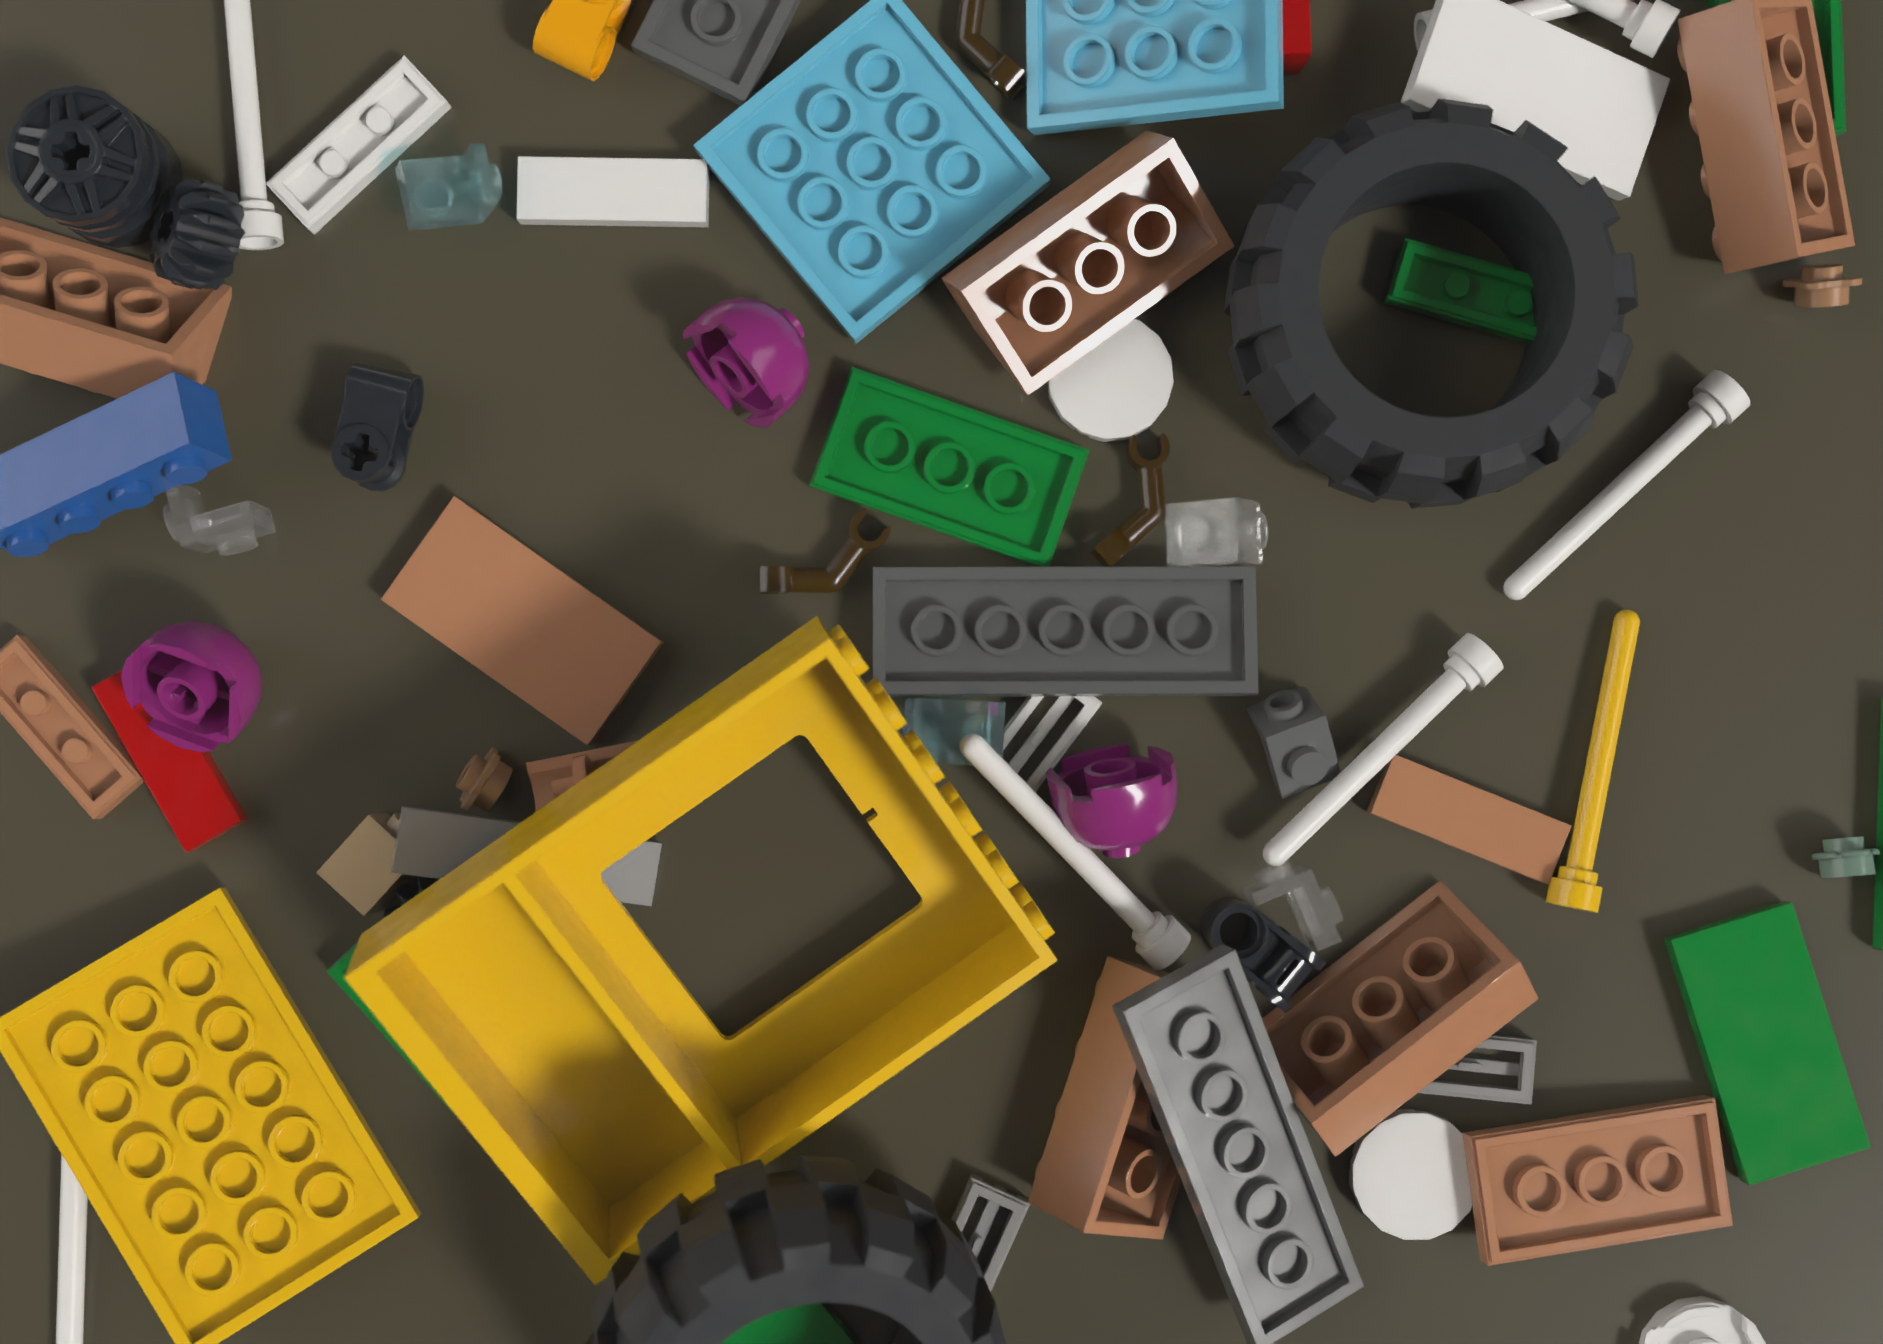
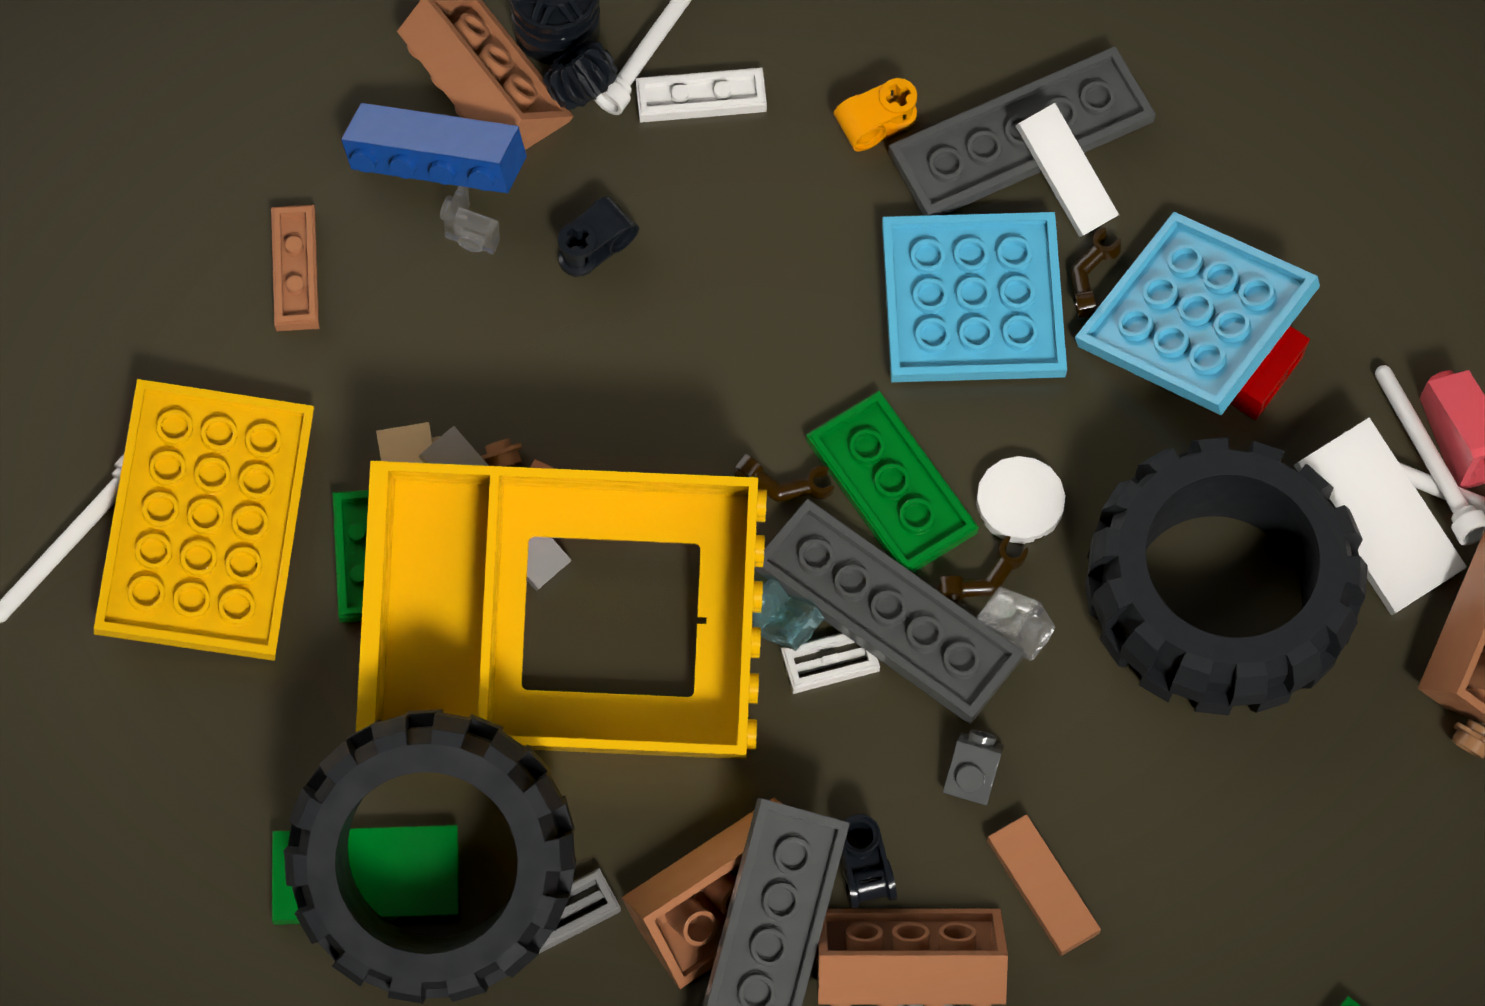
camera: 35 degrees right, 20 degrees down
red tile [91,669,248,853] -> none
magenta cylinder [121,620,263,752] -> none
nougat tile [380,496,664,746] -> none
clear light blue bracket [395,143,502,230] -> none
white tile [517,156,710,227] -> none
magenta cylinder [683,297,809,428] -> none
nougat slope [941,130,1234,395] -> none
white piece [960,733,1191,970] -> none
magenta cylinder [1046,745,1177,858] -> none
clear bracket [1243,860,1343,951] -> none
white piece [1263,633,1504,866] -> none
green tile [1383,238,1537,344] -> none
white piece [1503,370,1750,600] -> none
yellow piece [1546,609,1640,913] -> none

